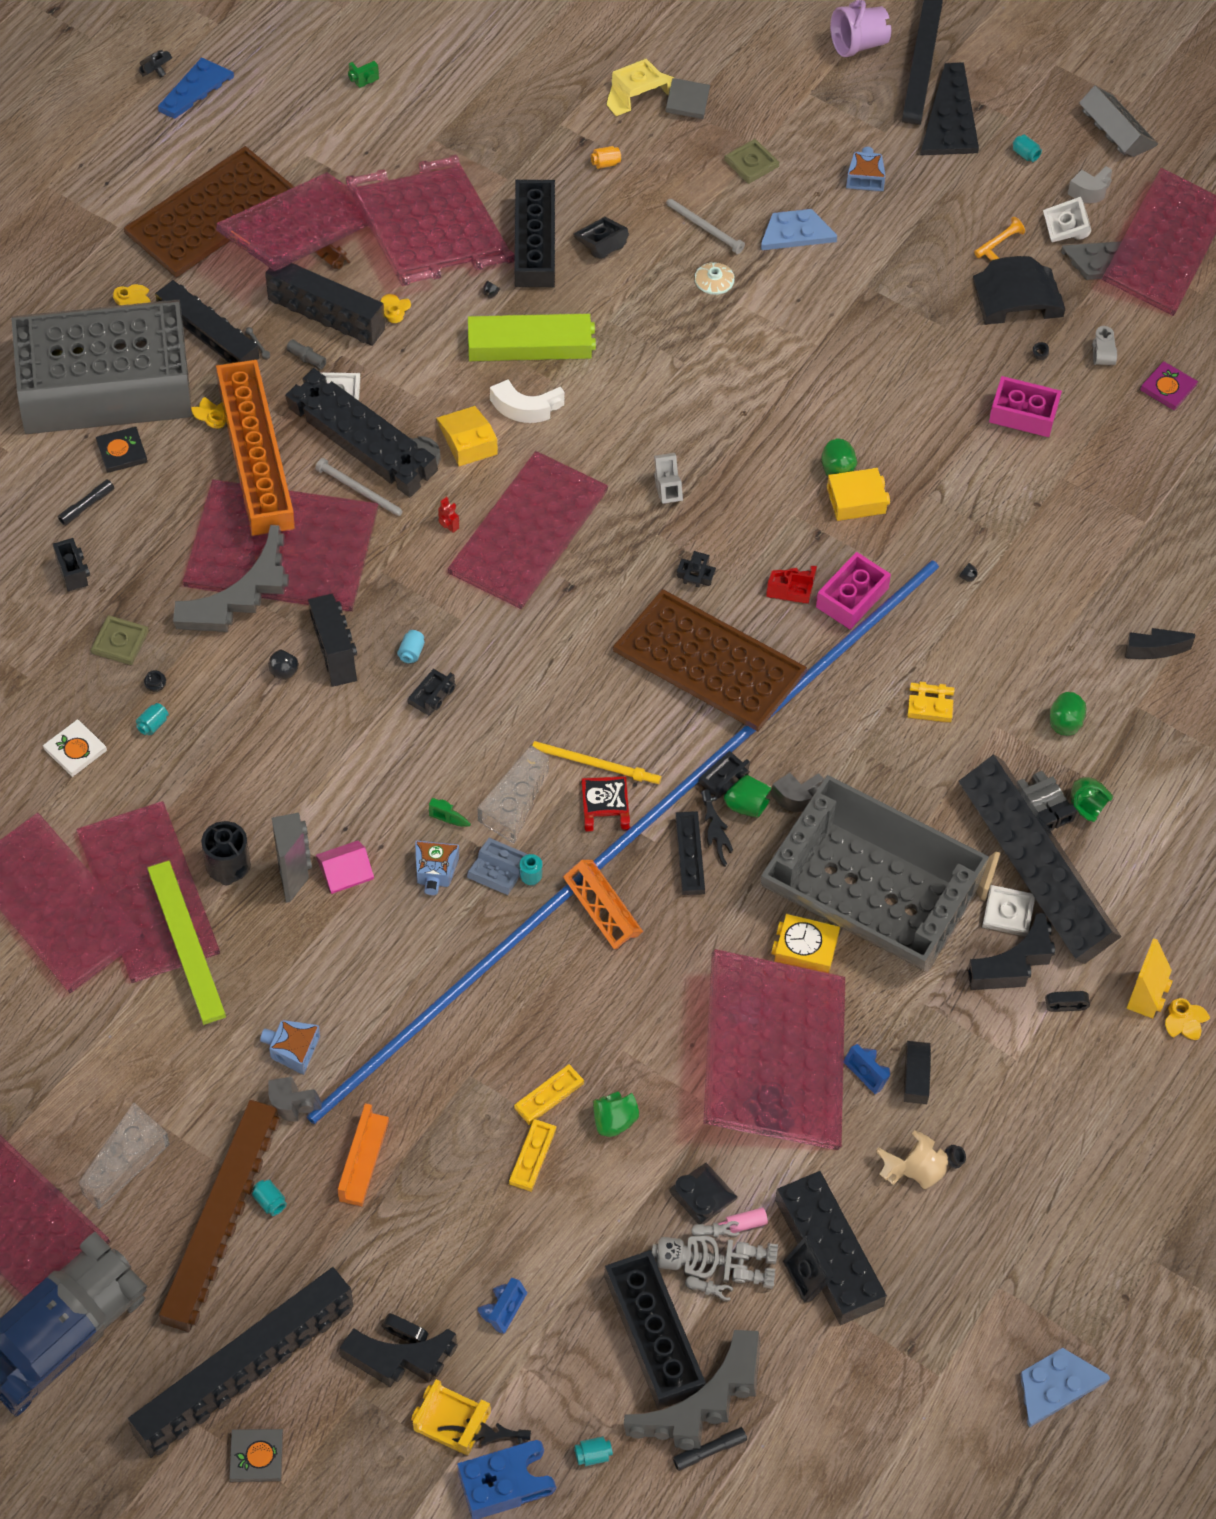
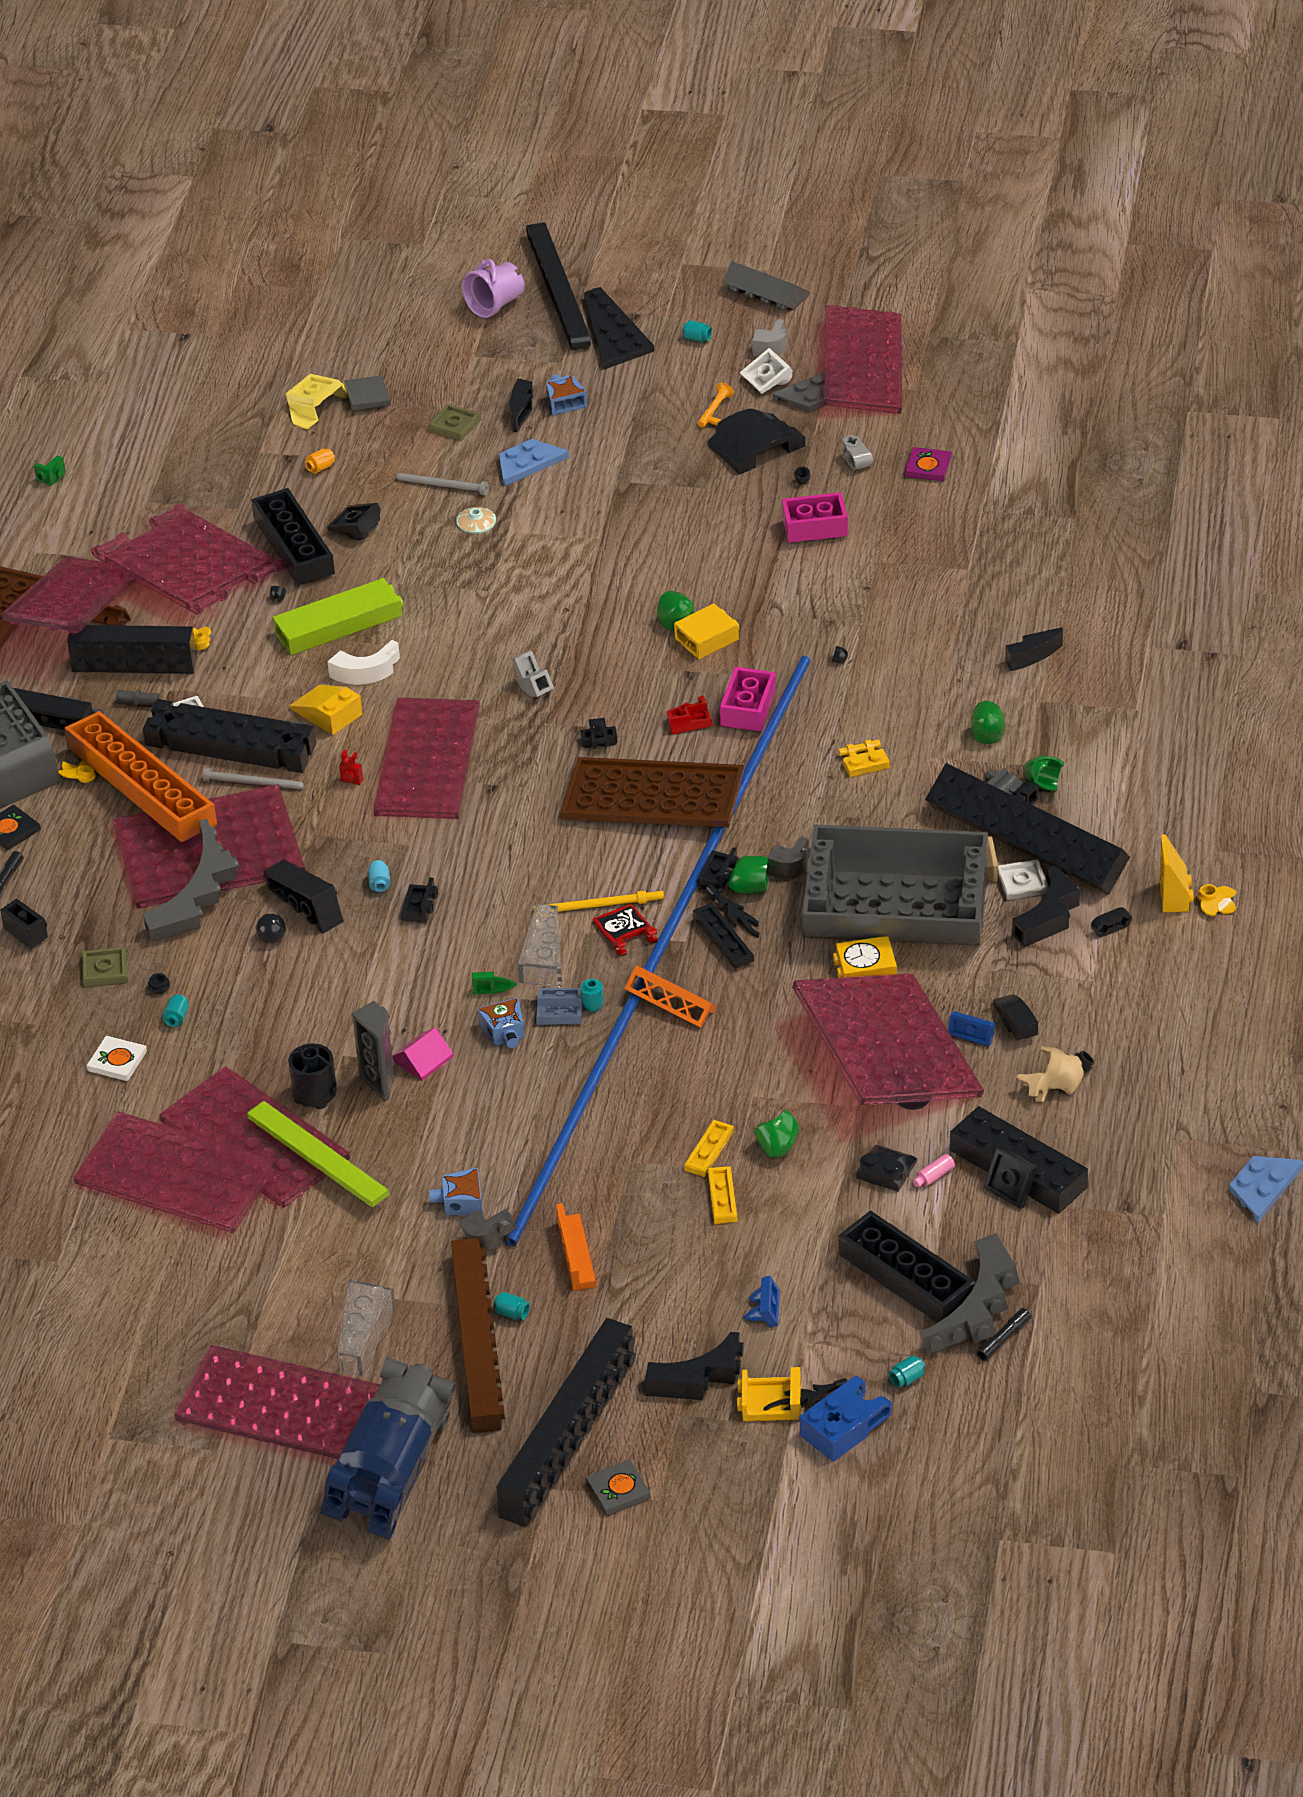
camera: 20 degrees left, 15 degrees down
black beam [381,1313,429,1344] -> none
light grey piece [652,1221,778,1302] -> none
none -> black slope [510,378,533,432]

